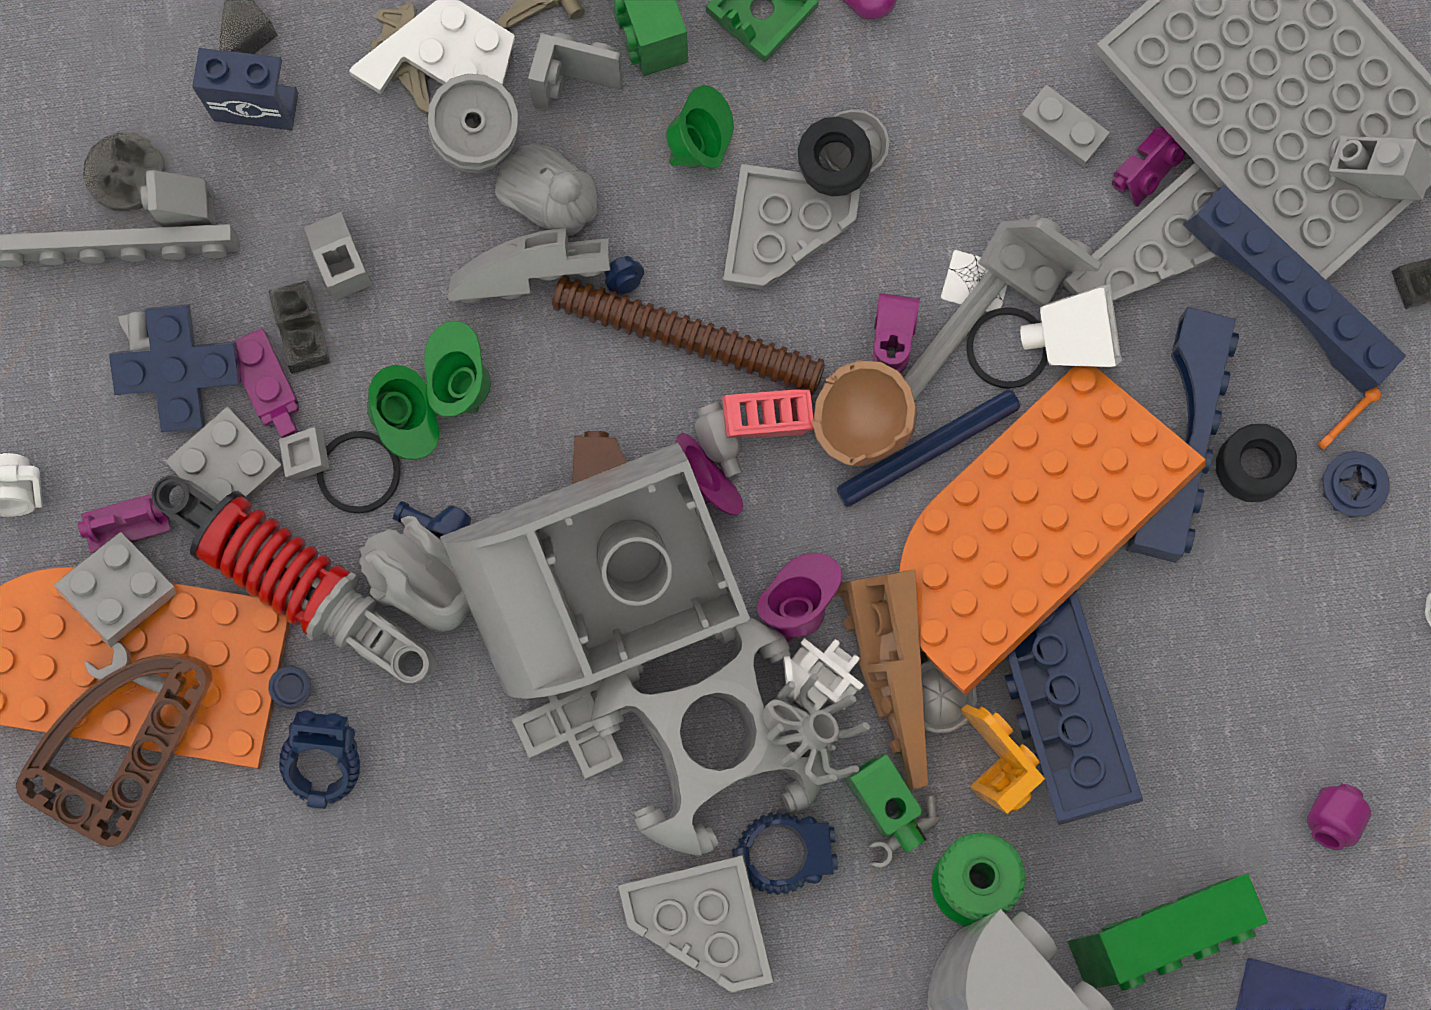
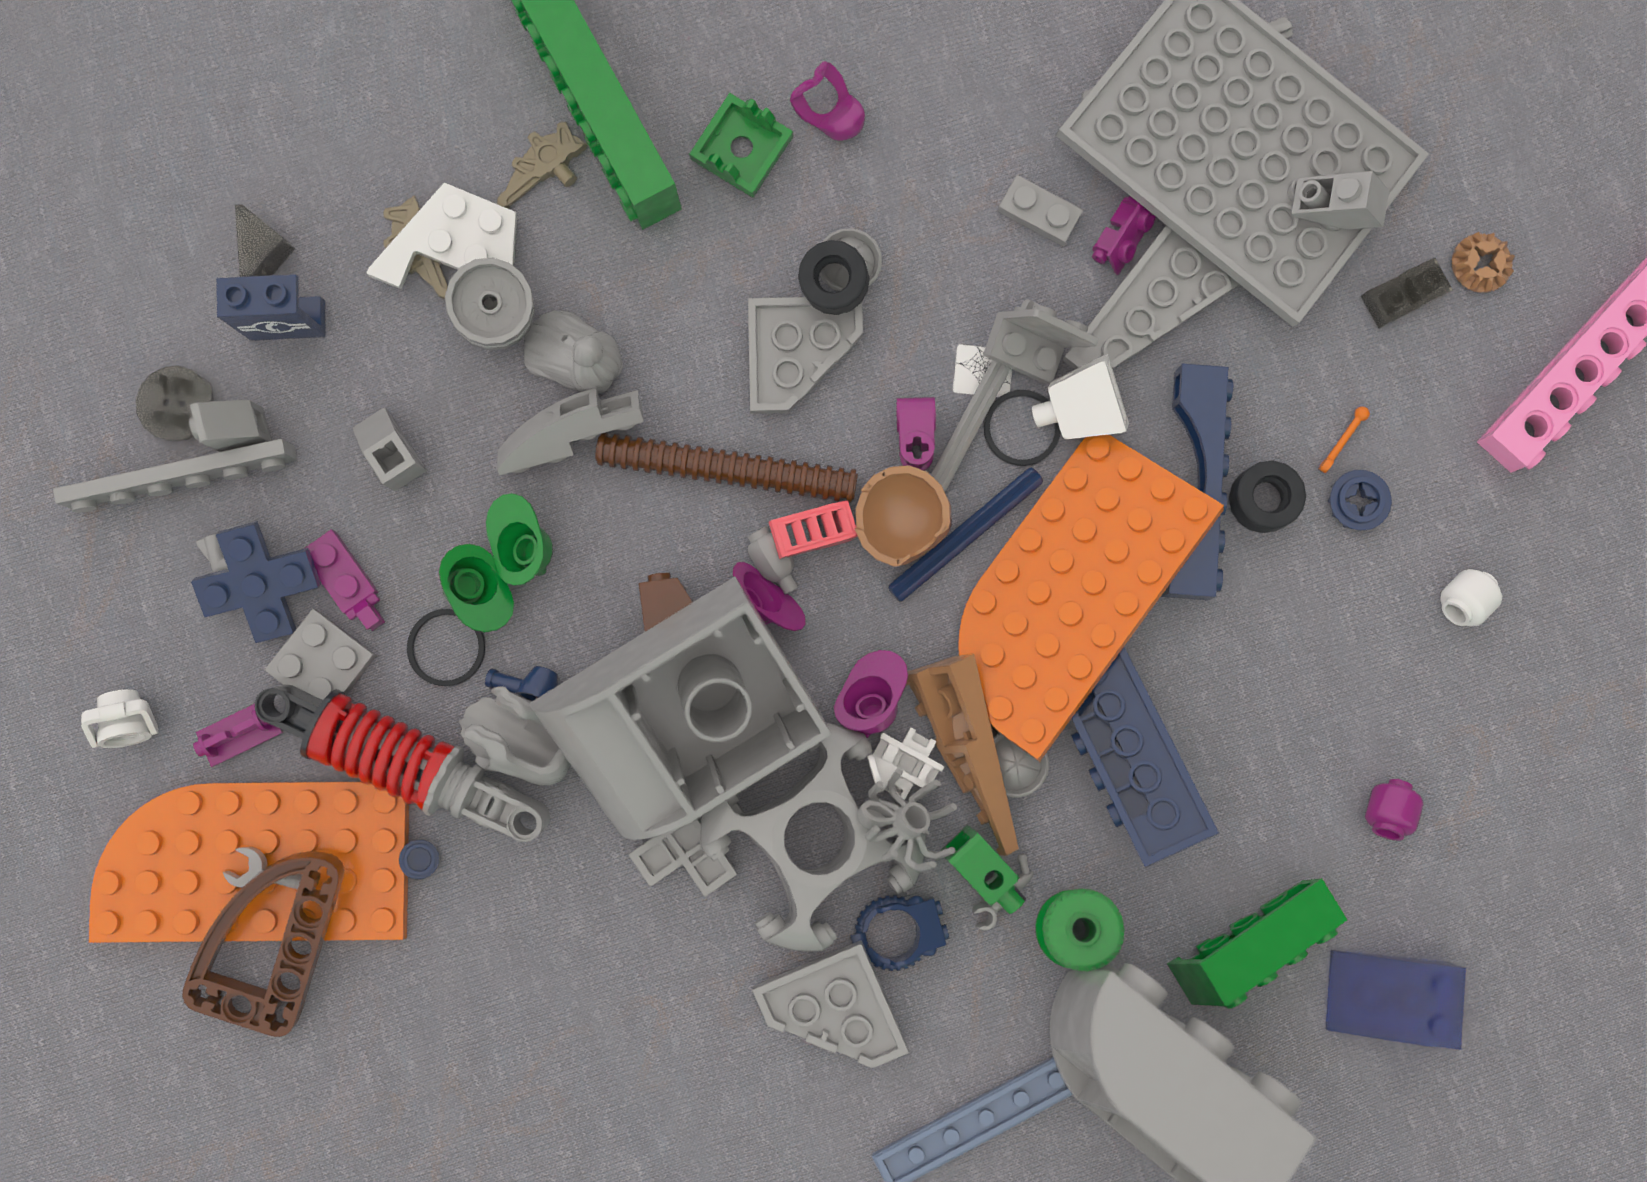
camera: 10 degrees left, 5 degrees up
light grey plate [54,532,177,647] -> none
clear smoke slope [269,280,331,374] -> none
light grey plate [279,427,330,481] -> none
dark blue piece [279,710,360,809] -> none
light grey bracket [528,33,623,111] -> none
dark blue plate [604,256,644,293] -> none
green piece [666,85,734,169] -> none
light orange bracket [960,704,1045,814] -> none
dark blue arch [1183,185,1406,393] -> none

